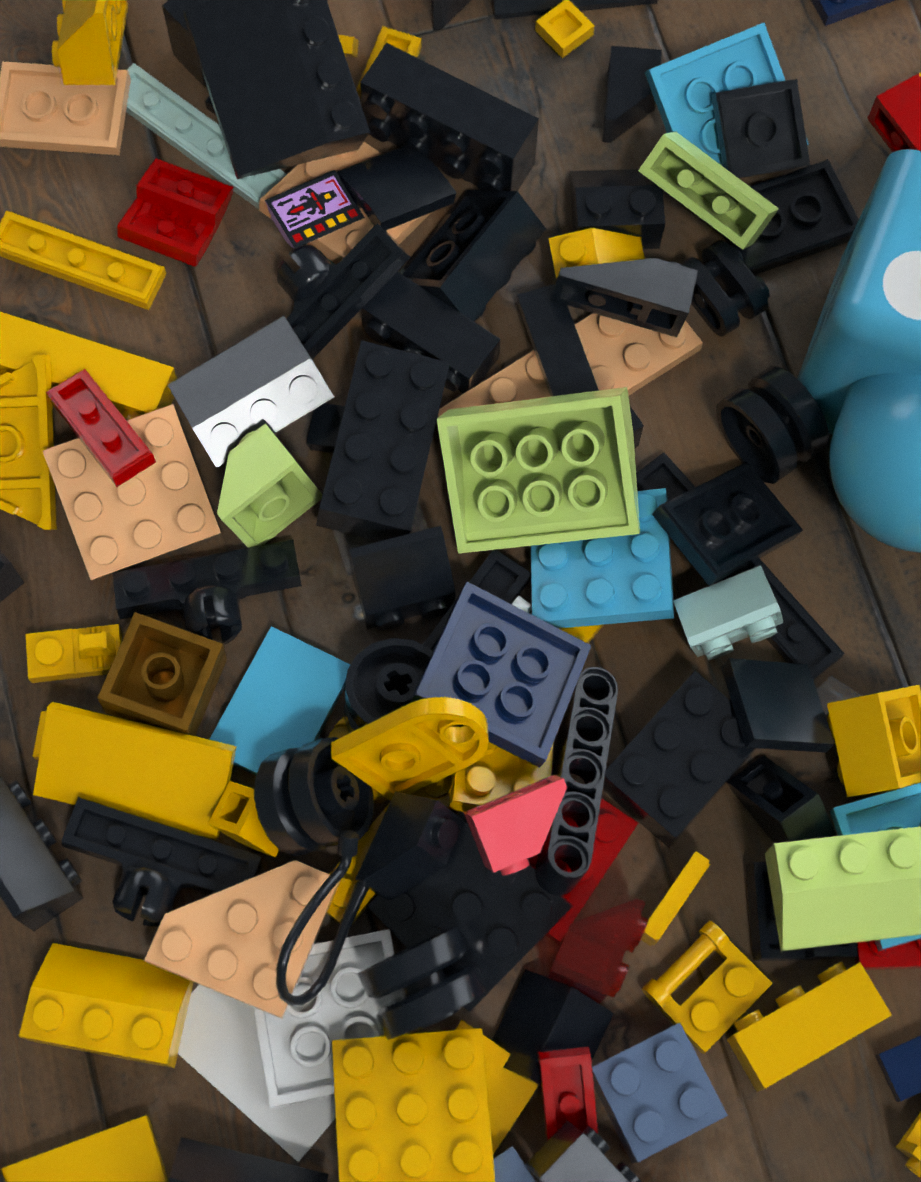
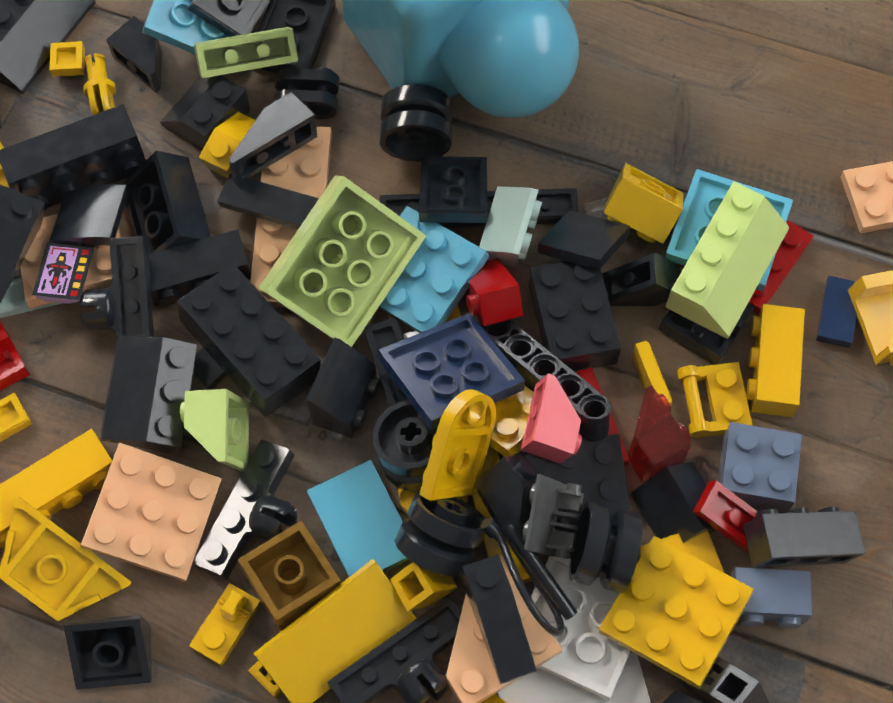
camera: 50 degrees left, 5 degrees down
red tile [46,369,156,487] -> none
none -> yellow arm [83,53,116,115]
none -> black slope [461,554,537,685]
none -> red slope [466,258,523,326]
none -> black piece [501,521,577,620]
none -> dark grey hinge [523,474,584,559]

